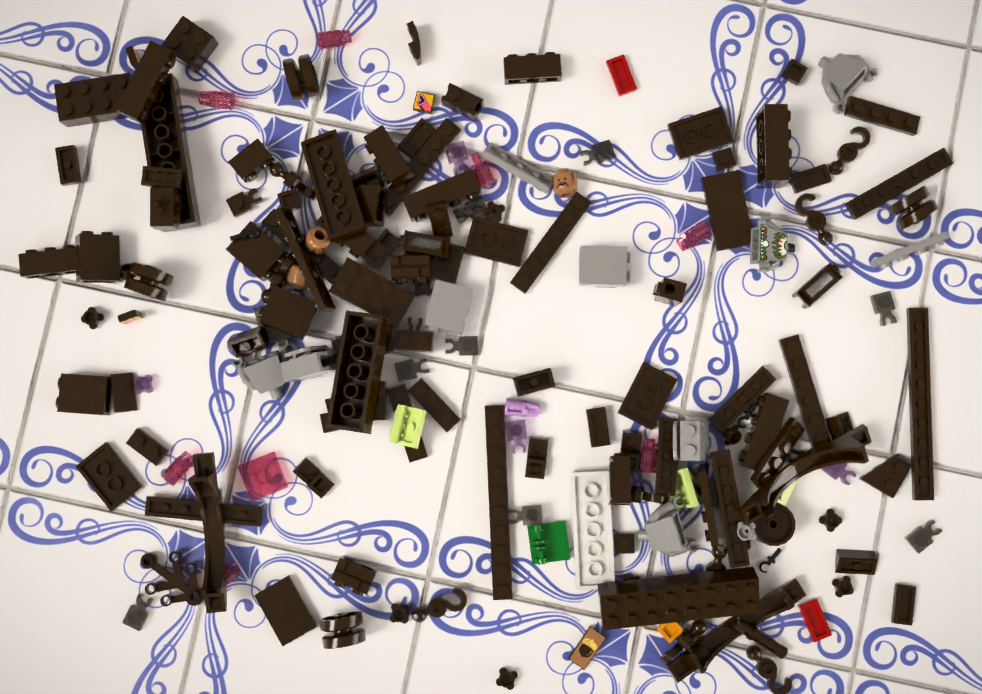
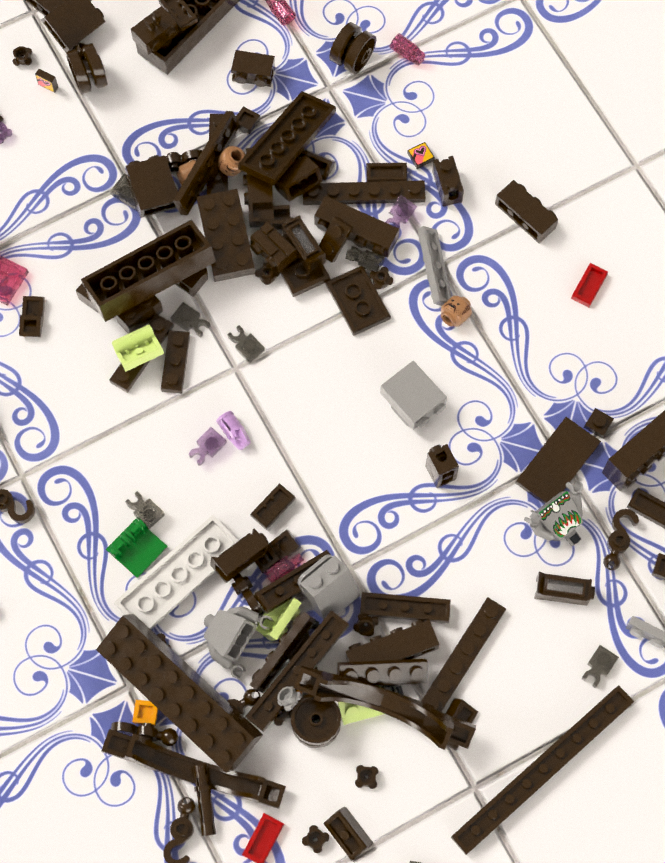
camera: 50 degrees right, 15 degrees down
dark brown brick [225,221,288,282] -> none
dark brown plate [226,188,263,218] -> none
dark brown slope [227,326,269,358] -> none
black hand [230,227,260,241] -> none
light grey torso [232,339,290,399] -> none
dark brown piece [269,162,316,201] -> none
light grey brick [280,345,339,382] -> none
dark brown brick [364,125,414,188] -> none
dark brown brick [393,317,434,353] -> none
dark brown slope [406,21,421,66] -> none
light grey brick [424,280,473,337] -> none
clear pink hinge [471,152,495,188] -> none
dark brown plate [485,405,512,600] -> none
dark brown plate [510,191,592,294] -> none
dark brown brick [512,368,555,397] -> none
dark brown slope [525,436,549,479] -> none
tile [568,626,606,670] -> none
clear smoke plate [580,139,616,166] -> none
dark brown plate [614,533,635,554] -> none
dark brown tile [617,362,678,430] -> none
dark brown plate [667,106,734,161] -> none
clear pink hinge [676,220,712,251] -> none
black hand [737,401,757,428] -> none
black hand [759,547,782,573] -> none
clear purple plate [820,463,856,485] -> none
dark brown wing [859,455,912,498] -> none

